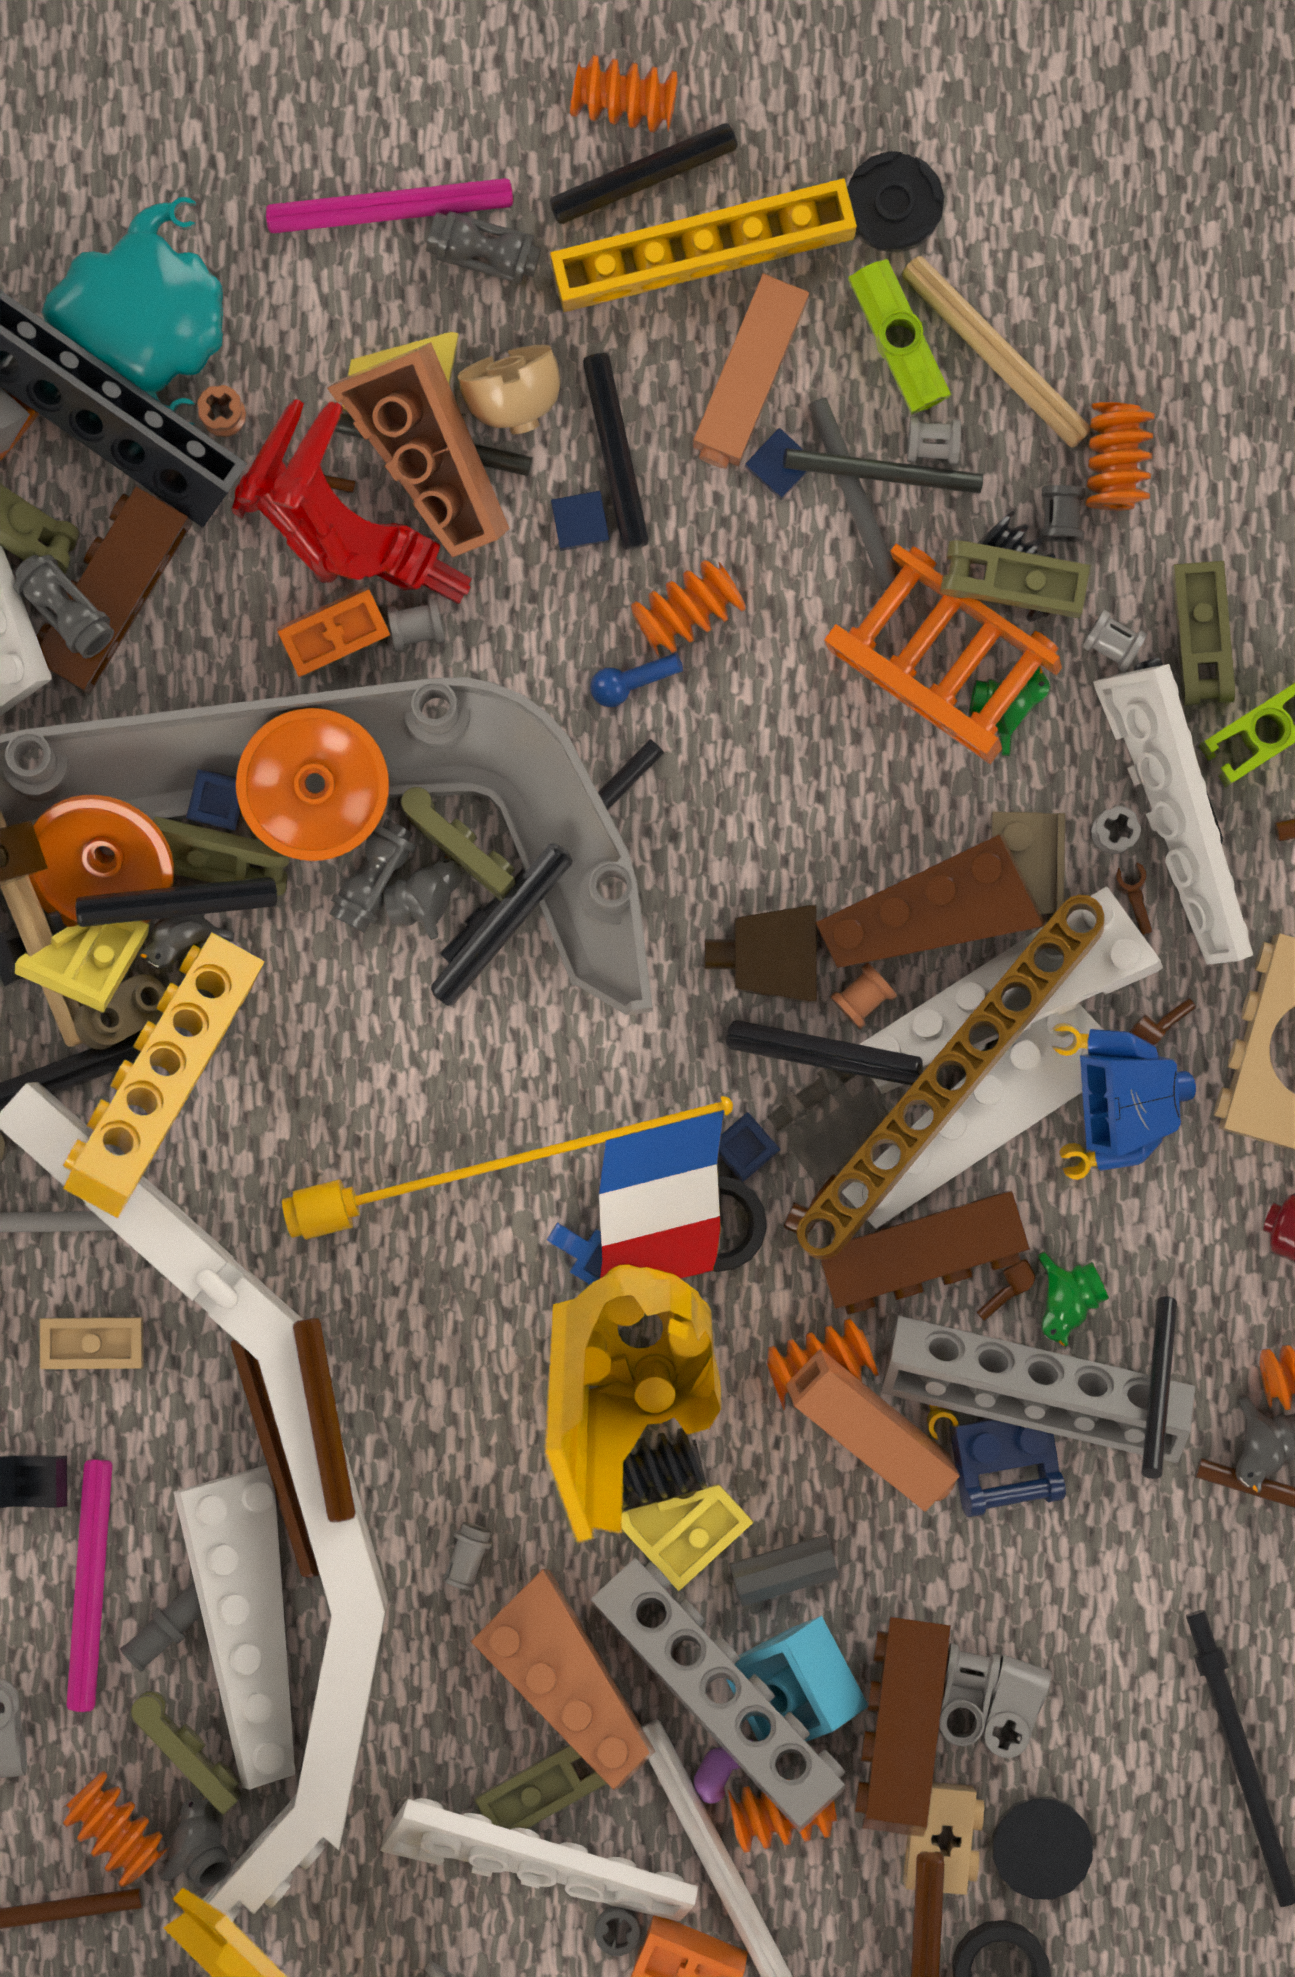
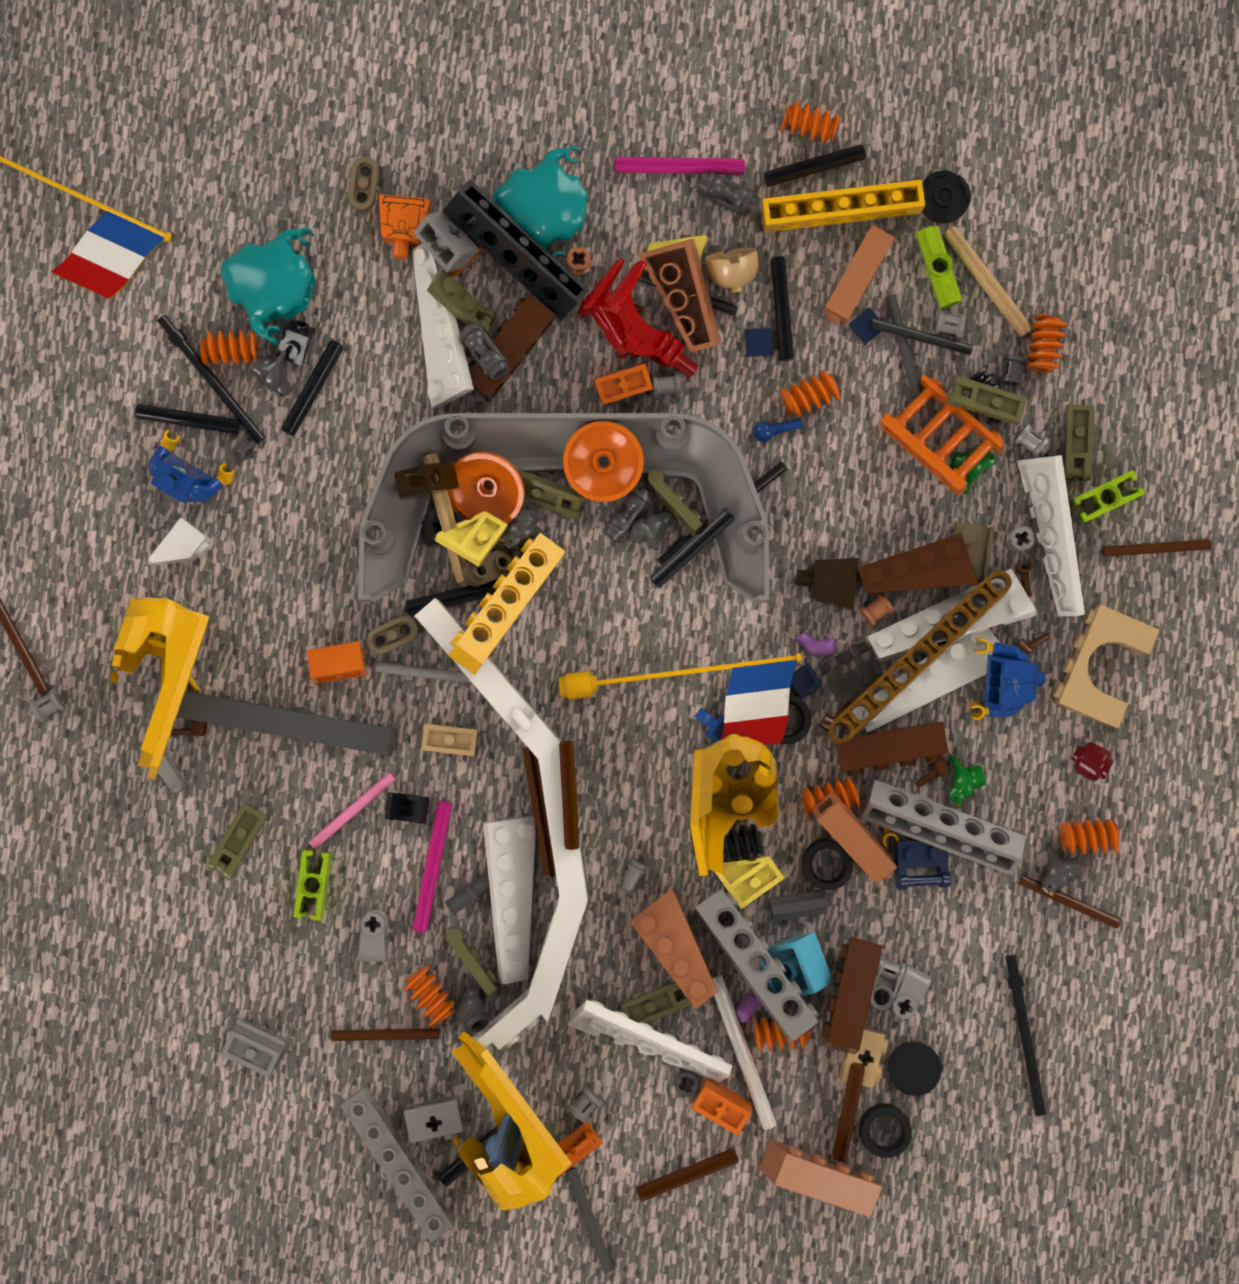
camera: 10 degrees right, 0 degrees up
black axle [75,877,277,927] -> none
dark blue tile [186,769,241,830] -> none
black axle [726,1020,923,1086] -> none
black bar [1141,1296,1177,1479] -> none
none -> medium lavender arm [796,631,836,657]
none -> black tyre [801,839,853,890]

